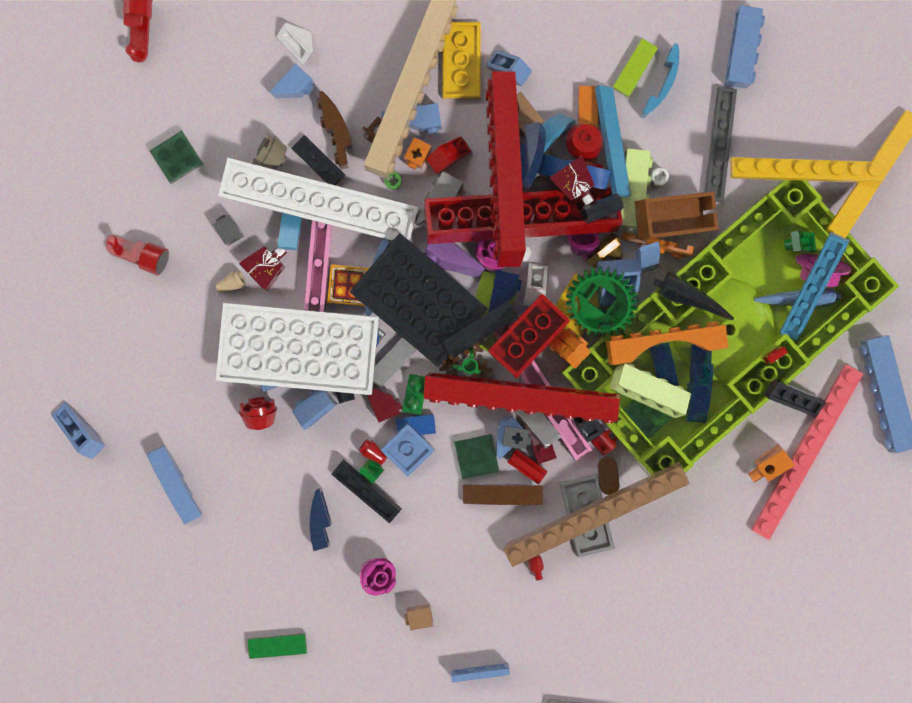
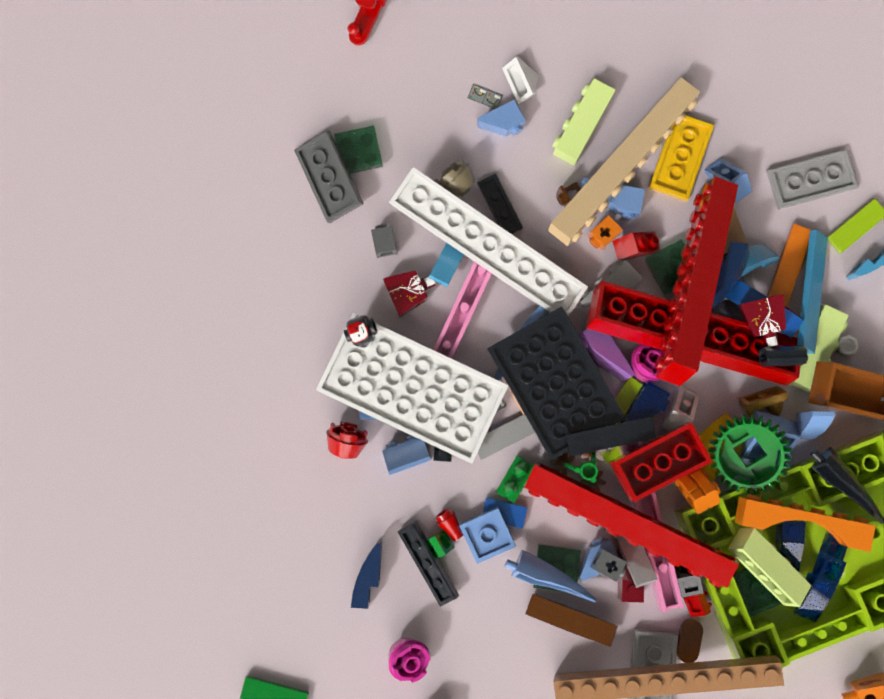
camera: 25 degrees right, 5 degrees down
medium blue slope [51,402,105,459] -> none
red piece [106,235,169,276] -> none
medium blue slope [147,445,202,524] -> none
tan cone [215,270,246,294] -> none
reddish brown slope [317,91,353,169] -> none
tile [327,264,369,306] -> none
dark red slope [367,388,402,423] -> none
bright green bush [384,172,402,190] -> none
red axle [507,448,548,484] -> none
red cone [566,122,604,161] -> none
magenta piece [567,233,600,260] -> none
orange wing [621,232,694,260] -> none
none -> dark grey tile [294,130,364,223]
none -> head [344,315,378,347]
none -> light grey sticker [467,84,503,109]
none -> medium blue piece [504,550,597,602]
none -> yellowish green brick [552,78,616,166]
none -> clear green plate [644,239,685,296]
none -> light grey tile [766,149,859,210]

